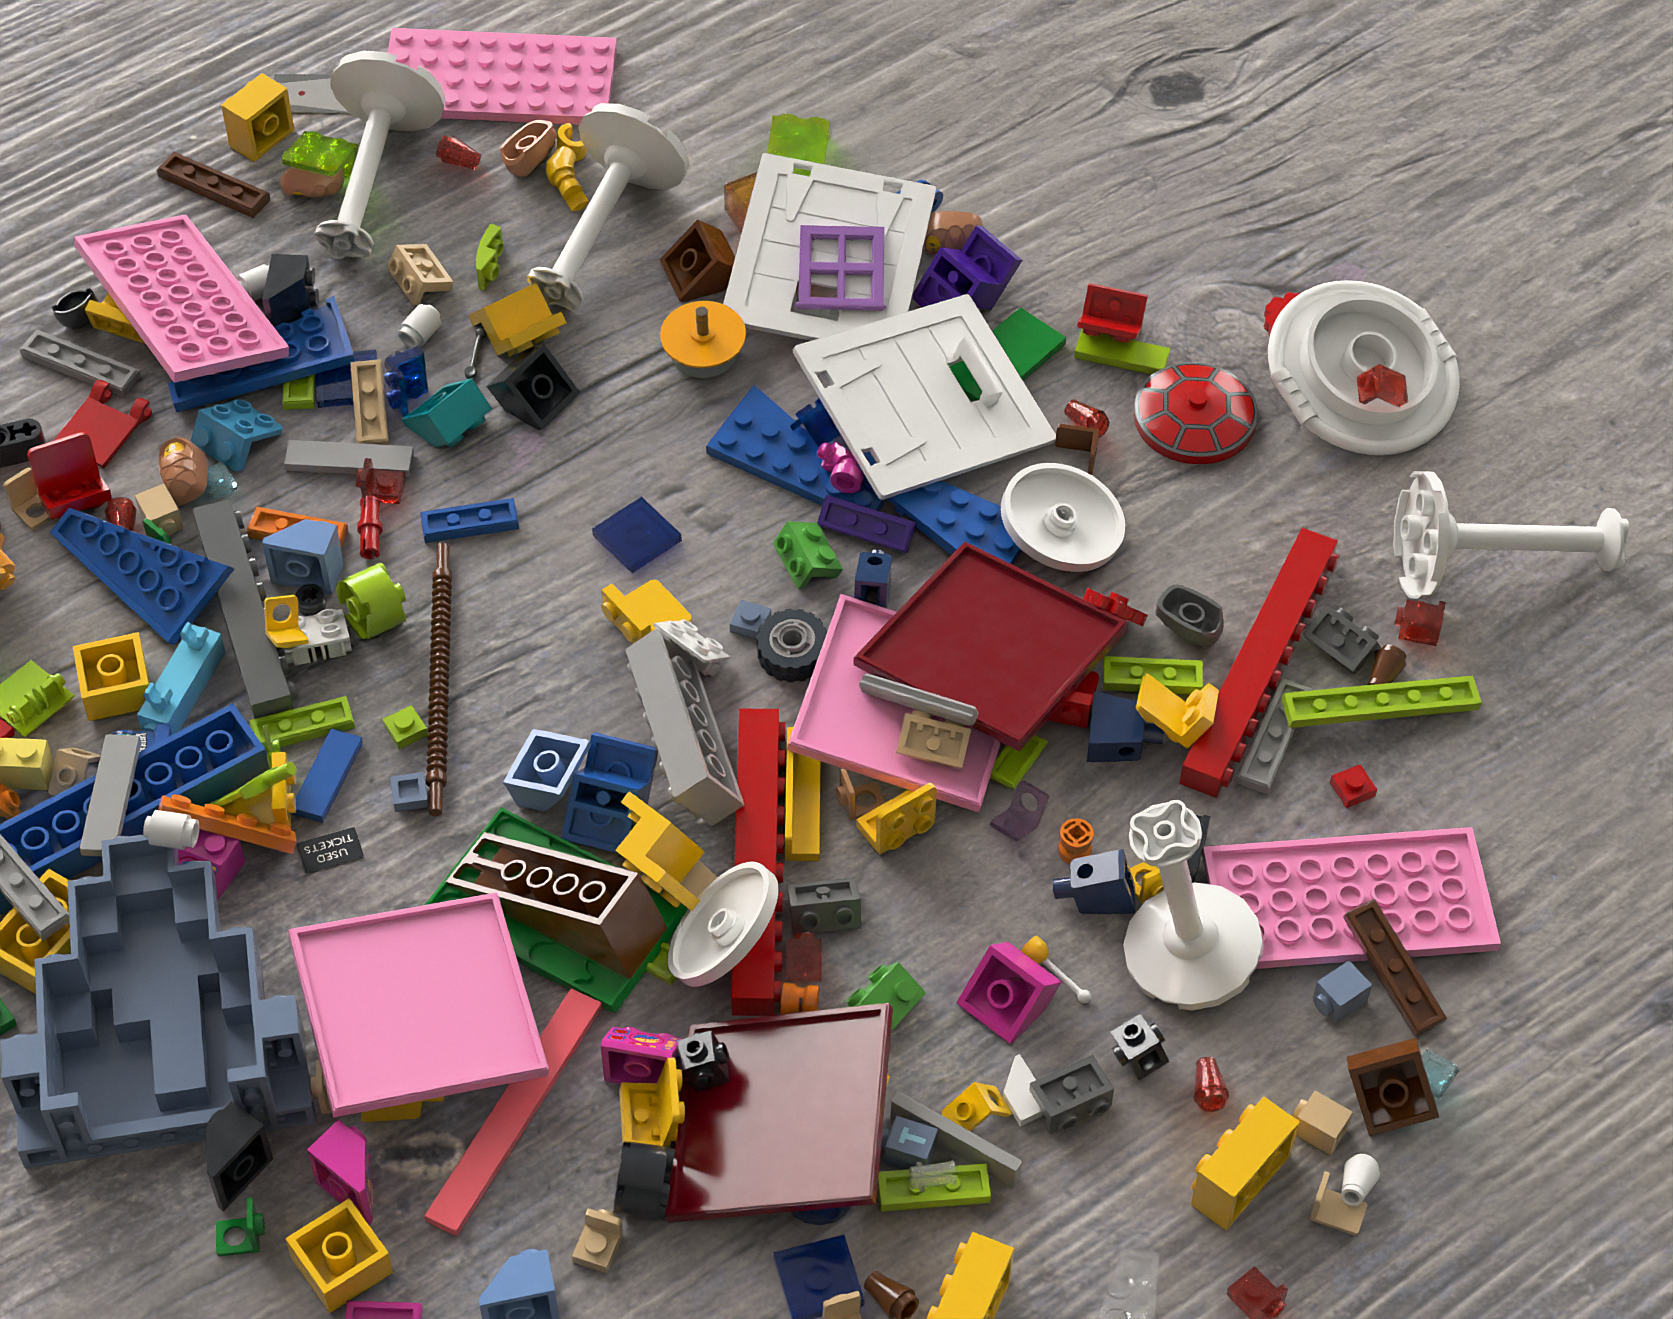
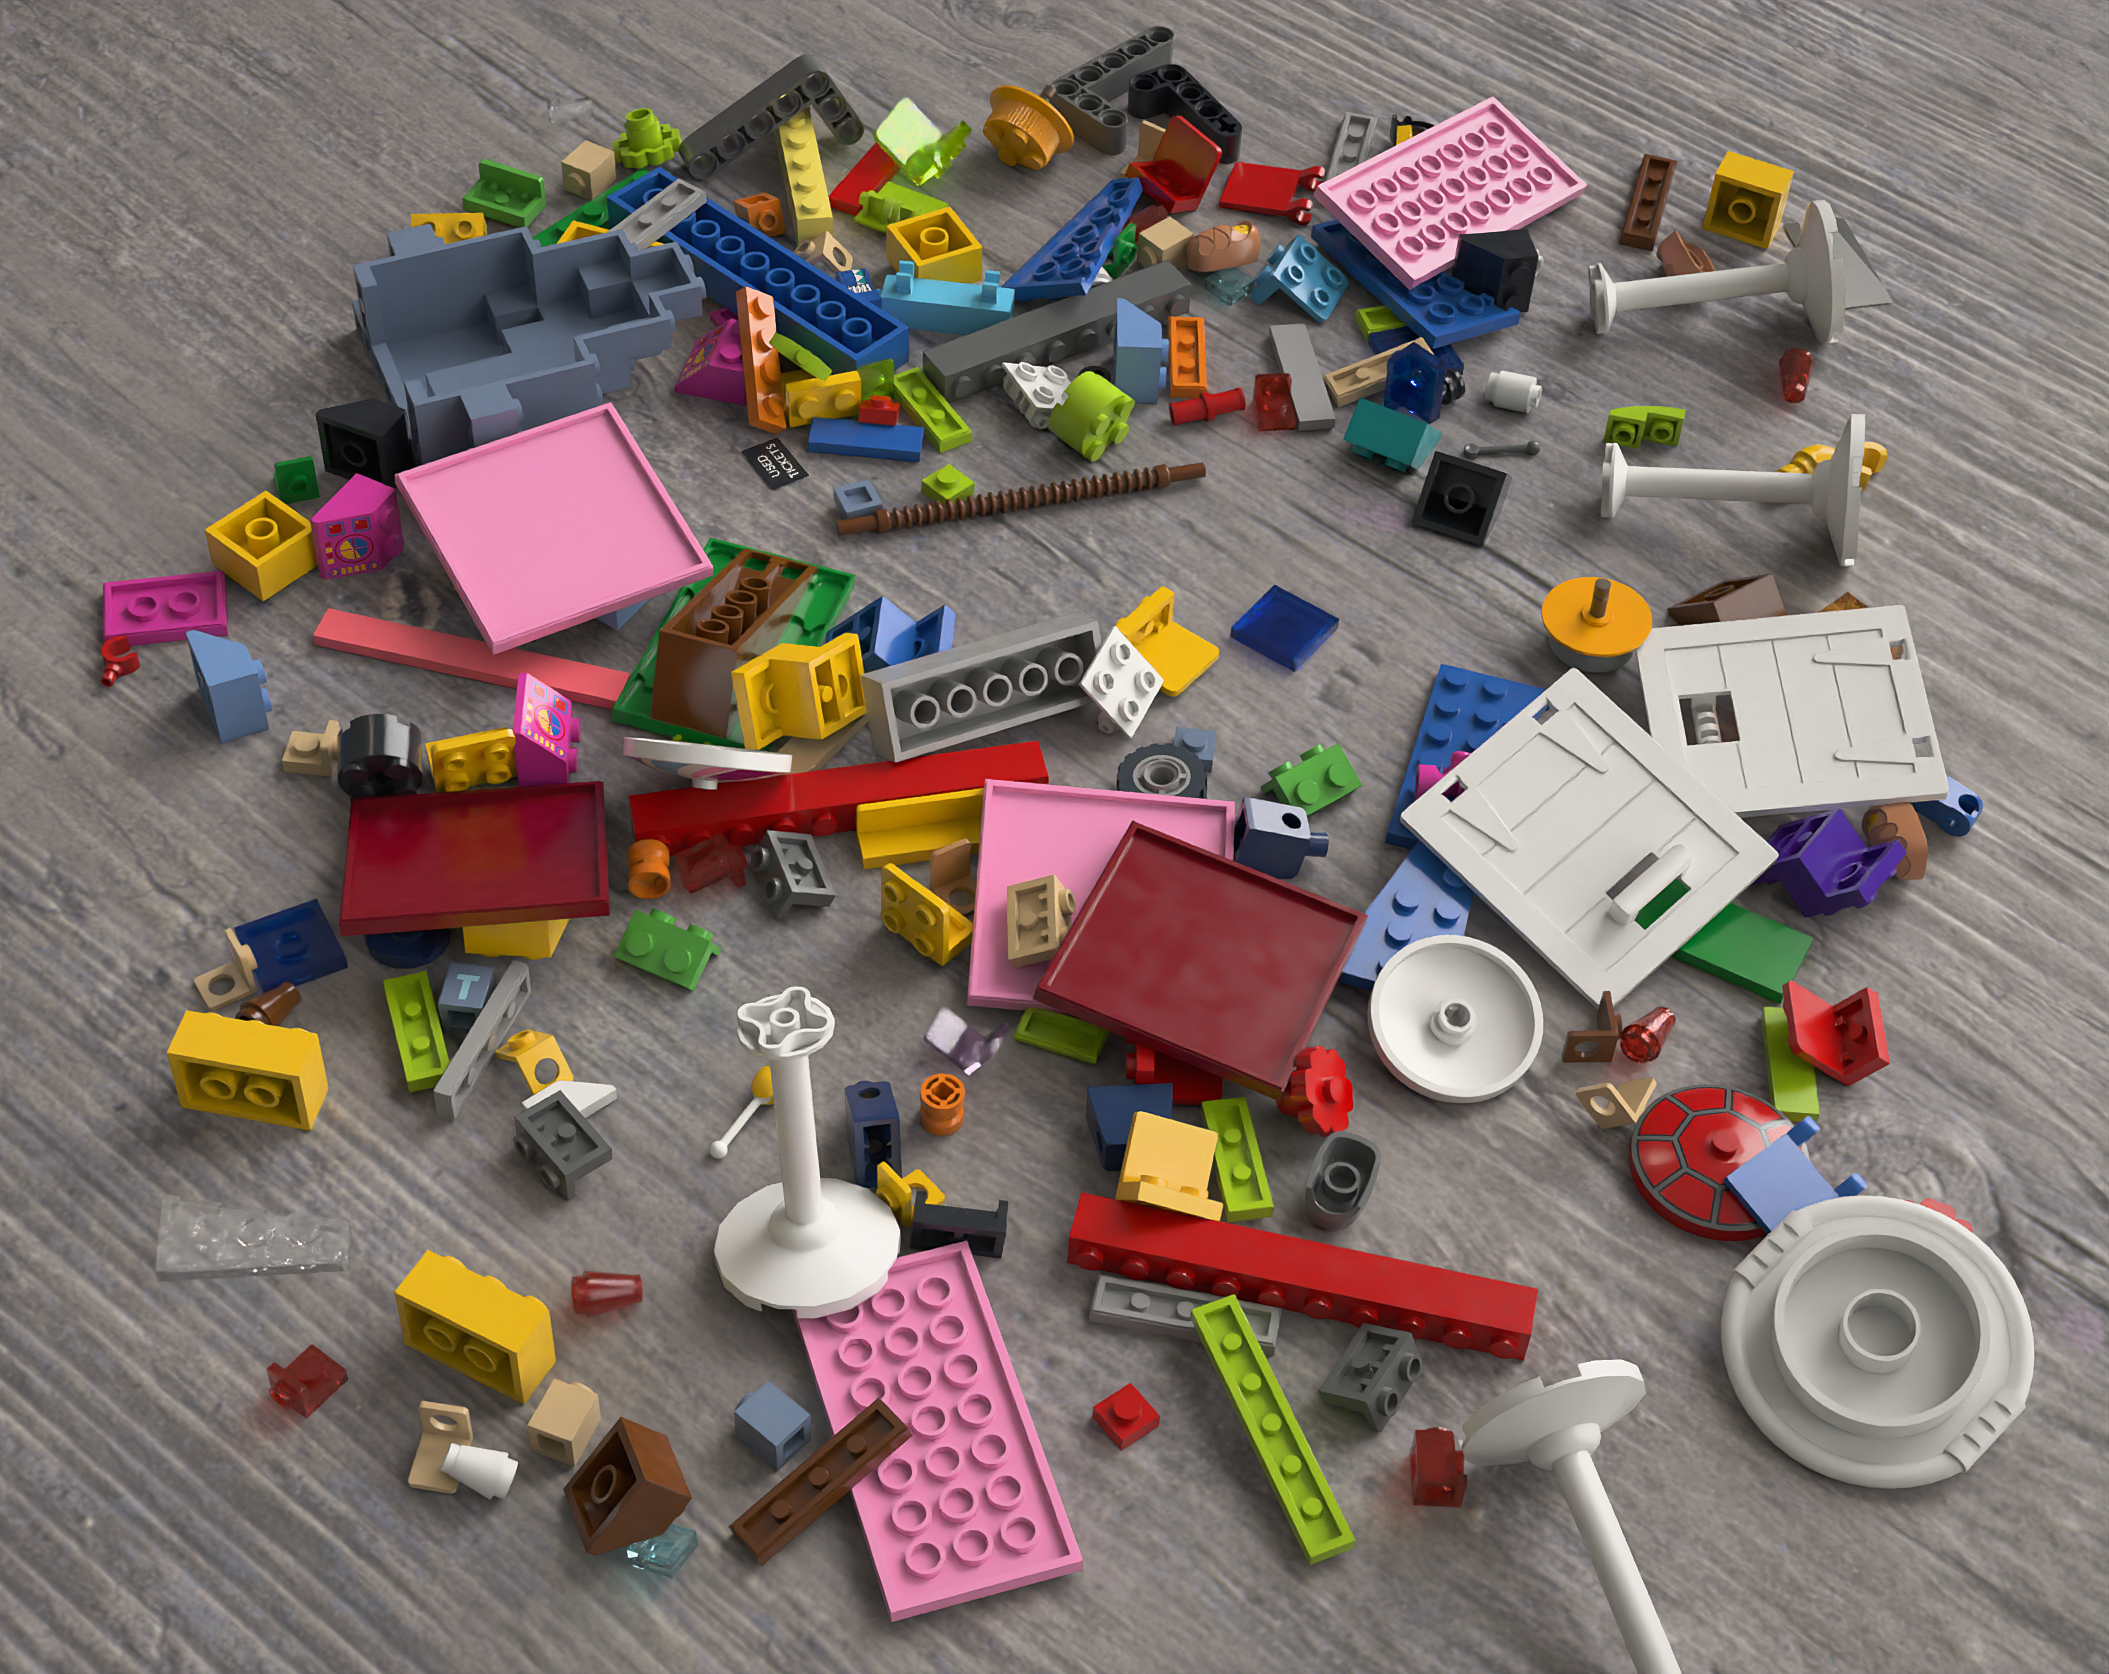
camera: 75 degrees right, 5 degrees down
light grey tile [80,734,141,856] -> none
white brick [143,810,199,850] -> none
yellow bracket [264,595,309,648] -> none
clear neon green bracket [282,131,359,179] -> none
bright pink plate [387,28,617,125] -> none
tan bracket [388,244,453,305] -> none
blue tile [420,498,519,543] -> none
yellow bracket [468,283,566,357] -> none
nougat piece [499,120,557,177] -> none
medium blue slope [503,729,592,812] -> none
black brick [675,1030,730,1092] -> none
clear neon green bracket [768,114,832,177] -> none
medium lavender window [795,225,887,311] -> none
dark purple tile [817,495,917,553] -> none
light grey axle [859,674,978,726] -> none
clear pin [909,1161,957,1192] -> none
dark pink slope [956,942,1062,1044] -> none
black brick [1110,1014,1170,1080] -> none
clear red bracket [1357,364,1408,407] -> none
reddish brown cone [1367,644,1407,685] -> none
none -> red plate [858,395,900,425]
none -> tan bracket [1575,1077,1657,1129]
none -> flag [1722,1116,1867,1235]

